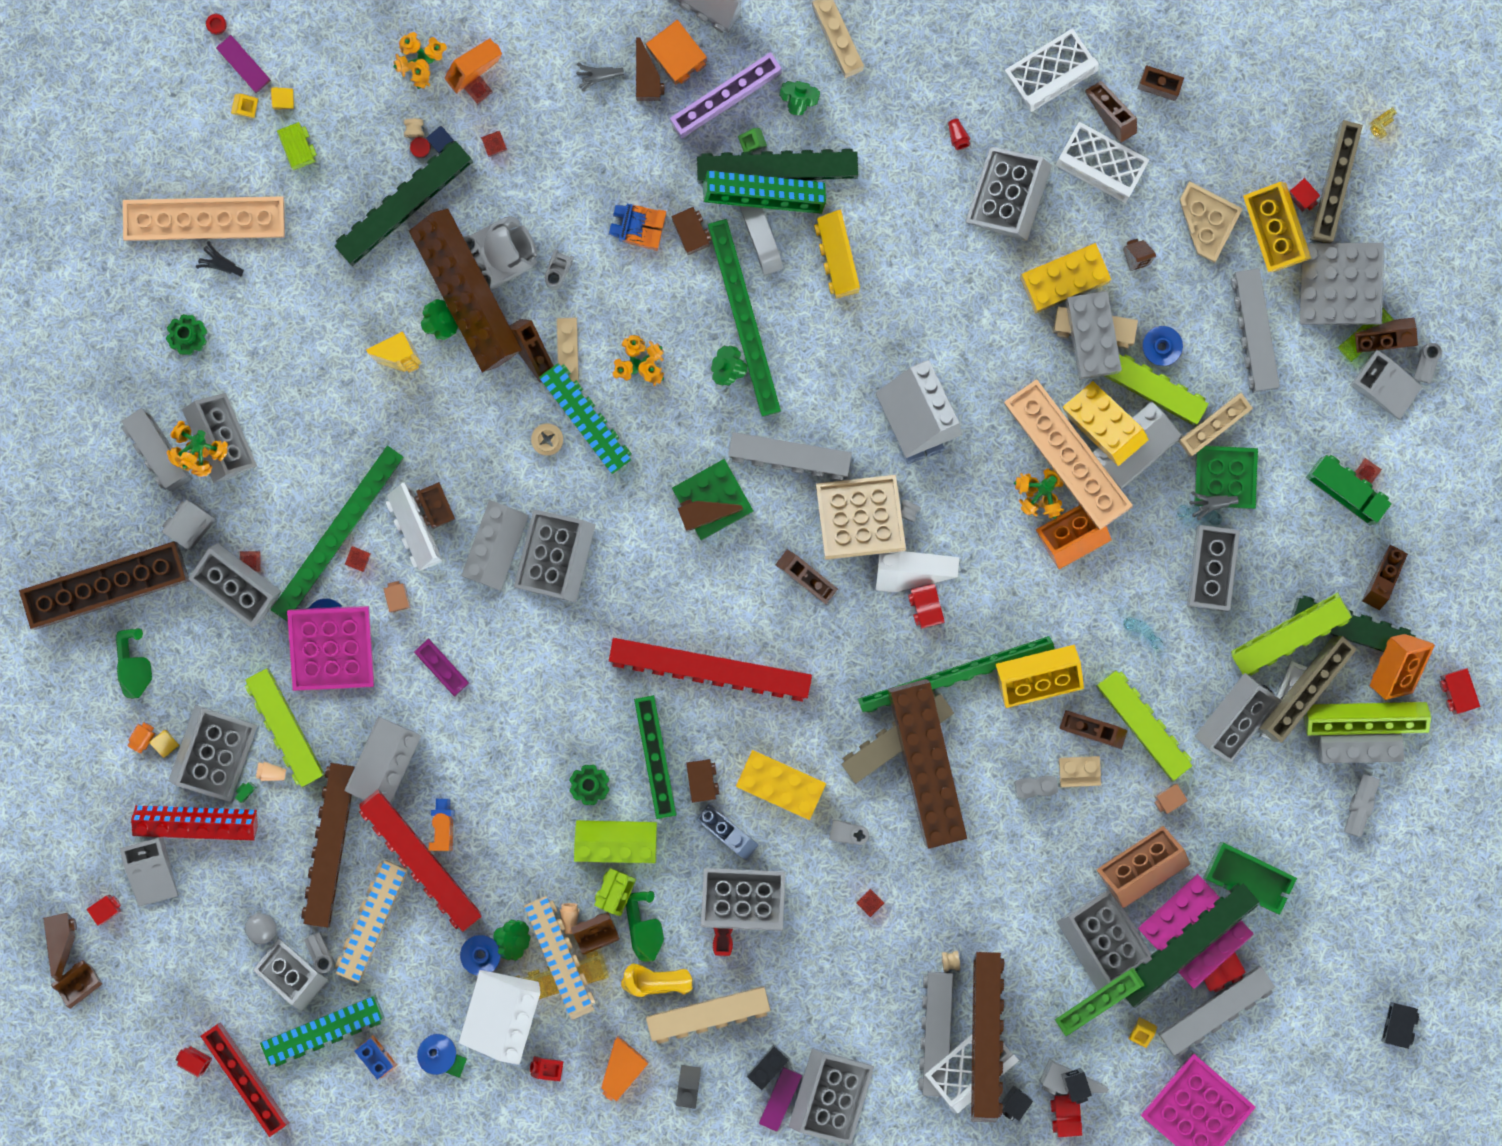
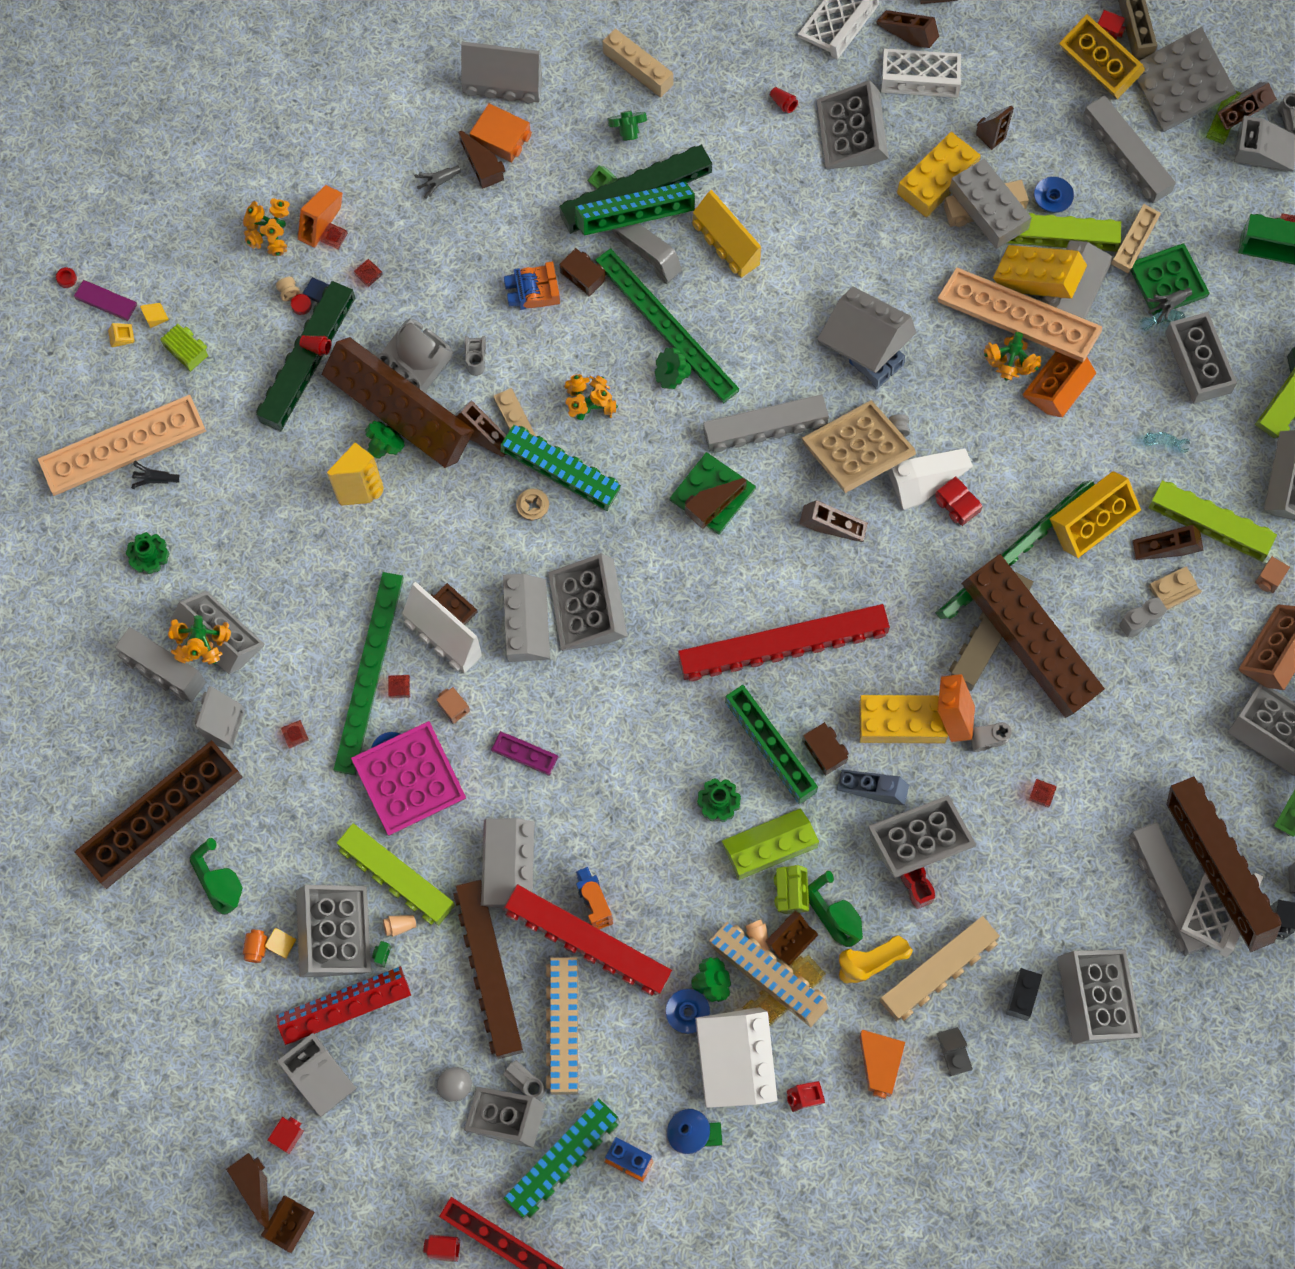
camera: 25 degrees left, 15 degrees down
light grey brick [188,543,282,628] -> none
lavender brick [670,52,782,139] -> none
magenta tile [759,1067,802,1132] -> none
tan wheel [942,951,960,972] -> none
tan plate [1179,181,1243,263] -> none
none -> red cone [300,335,332,356]
none -> orange brick [937,674,975,742]

